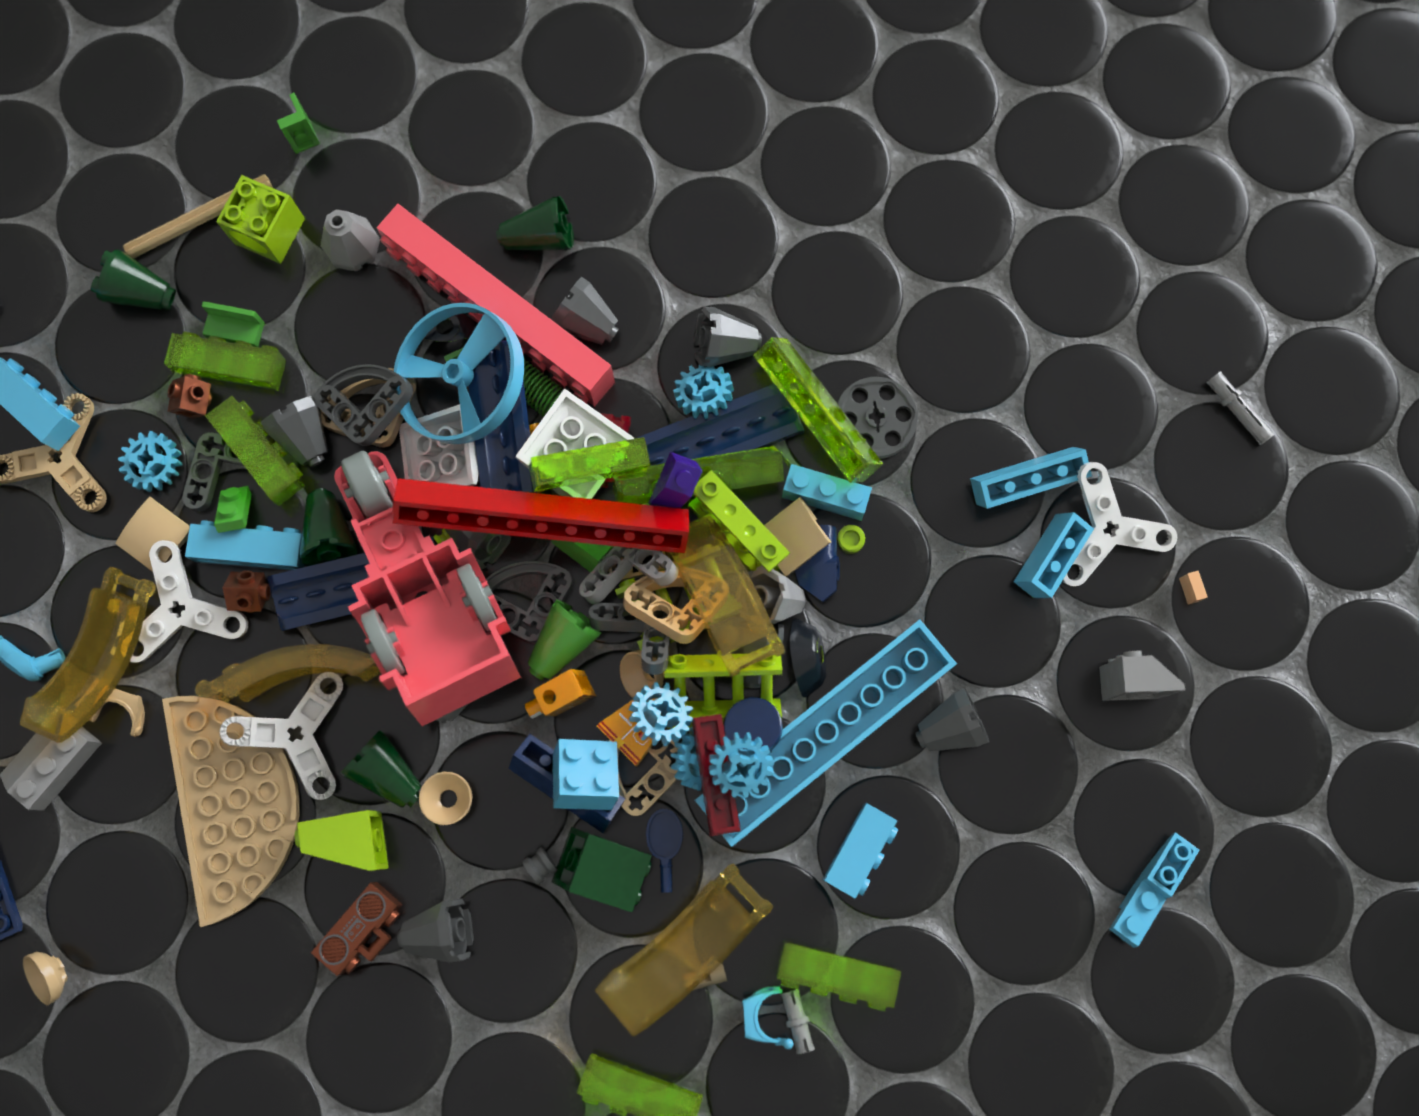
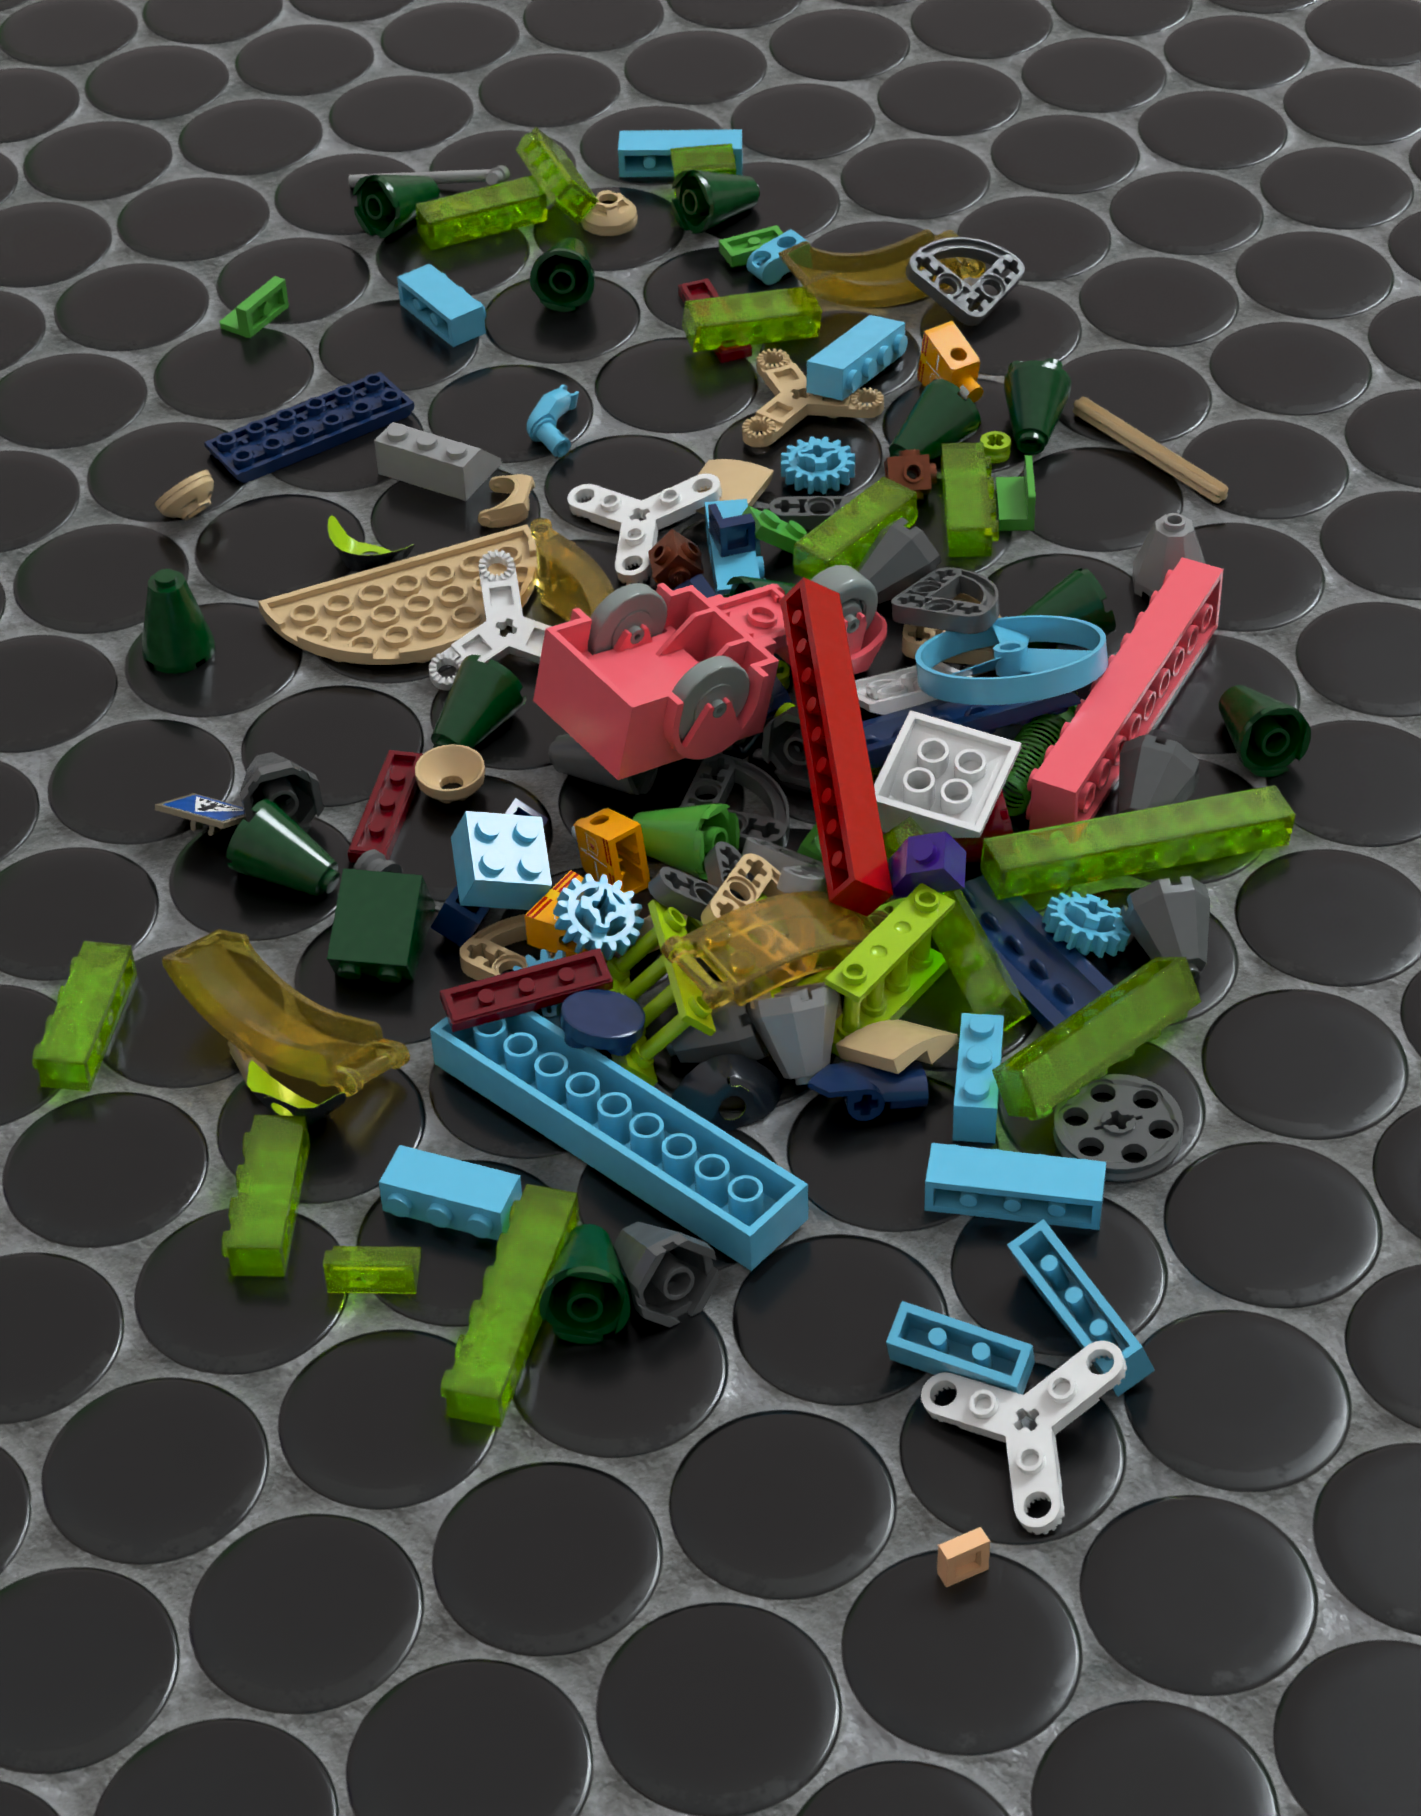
camera: 80 degrees right, 35 degrees down
clear yellow windscreen [20,567,156,743] -> none
lime brick [216,175,305,264] -> none
bright green panel [277,93,320,154] -> none
lime slope [294,810,389,871] -> none
copper piece [311,882,403,976] -> none
clear neon green brick [528,437,650,492] -> none
dark blue piece [646,809,683,893] -> none
medium azure gear [709,732,774,798] -> none
medium azure helmet [742,986,793,1049] -> none
light grey pin [781,989,815,1054] -> none
lime tile [837,525,865,554] -> none
light grey slope [1099,651,1185,701] -> none
medium azure slope [1109,832,1199,948] -> none
light grey pin [1206,371,1275,445] -> none
none -> dark green cone [141,569,215,673]
none -> piece [155,793,245,836]
none -> dark green cone [226,799,340,897]
none -> piece [247,1060,347,1128]
none -> clear neon green panel [323,1246,422,1294]
none -> piece [327,515,415,572]
none -> dark red tile [347,750,423,863]
none -> clear neon green brick [441,1184,580,1427]
none -> dark green cone [539,1224,630,1344]
none -> dark blue panel [708,503,756,557]
none -> dark green cone [889,379,981,461]
none -> light orange torso [917,321,984,403]
none -> medium azure brick [924,1143,1106,1230]
none -> lime bush [979,431,1011,463]
none -> clear neon green brick [980,785,1295,900]
none -> dark green cone [1020,567,1116,649]

